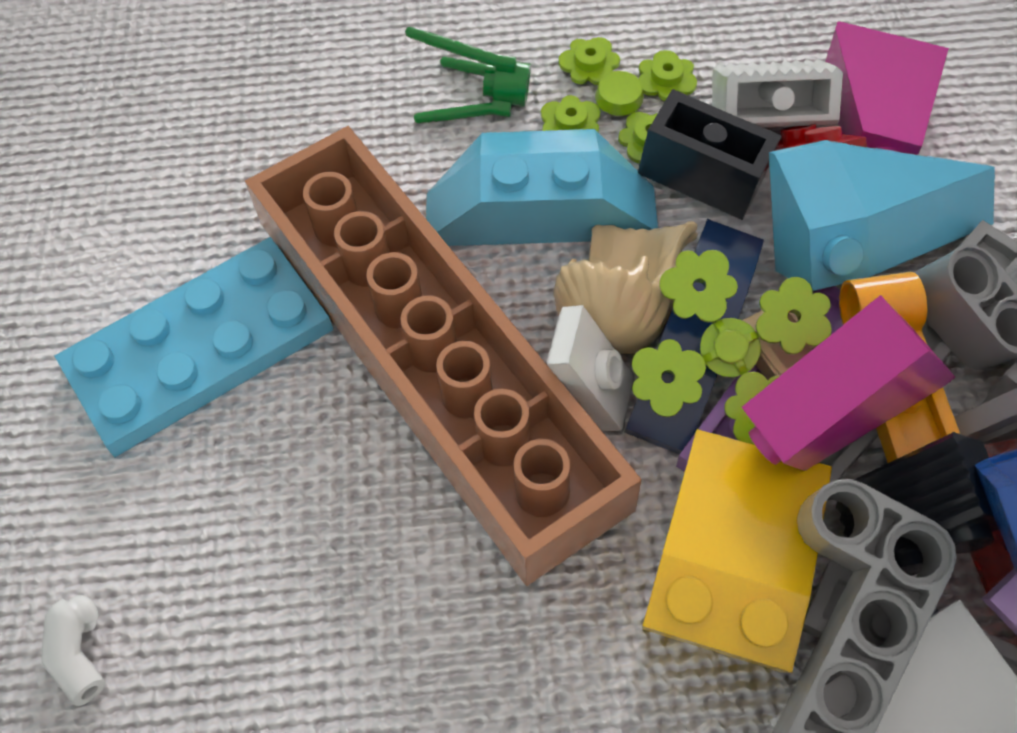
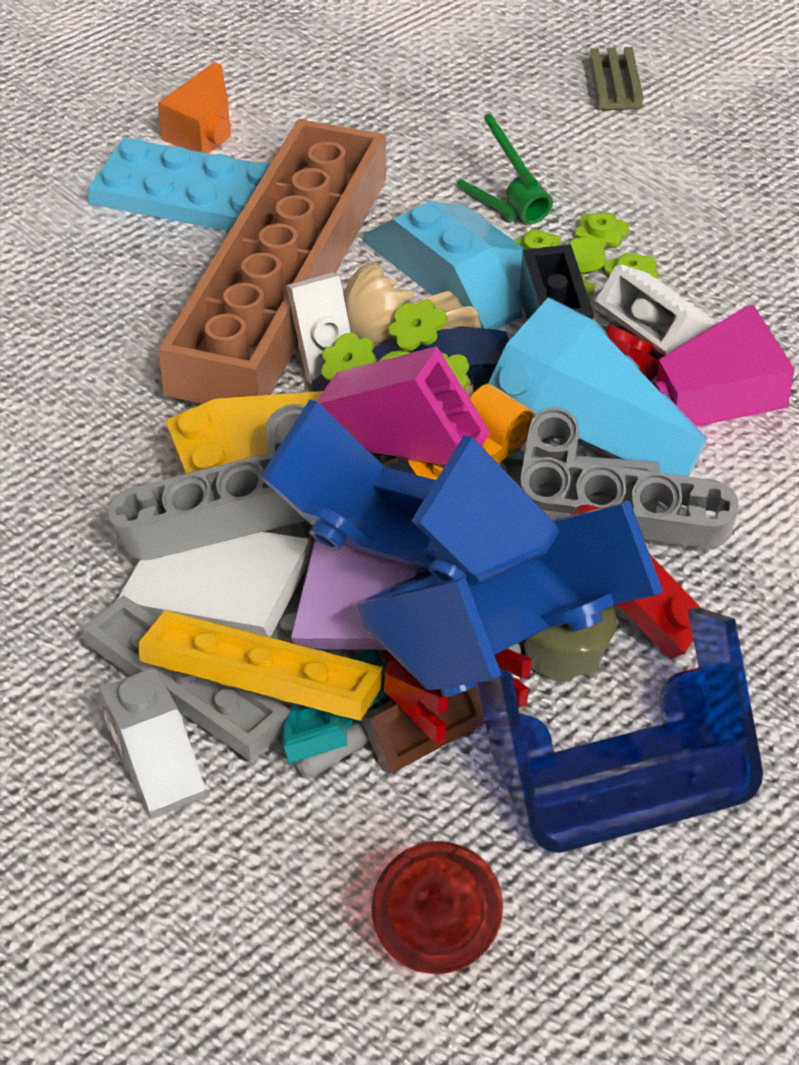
camera: 50 degrees right, 15 degrees down
none -> orange slope [158,62,231,154]

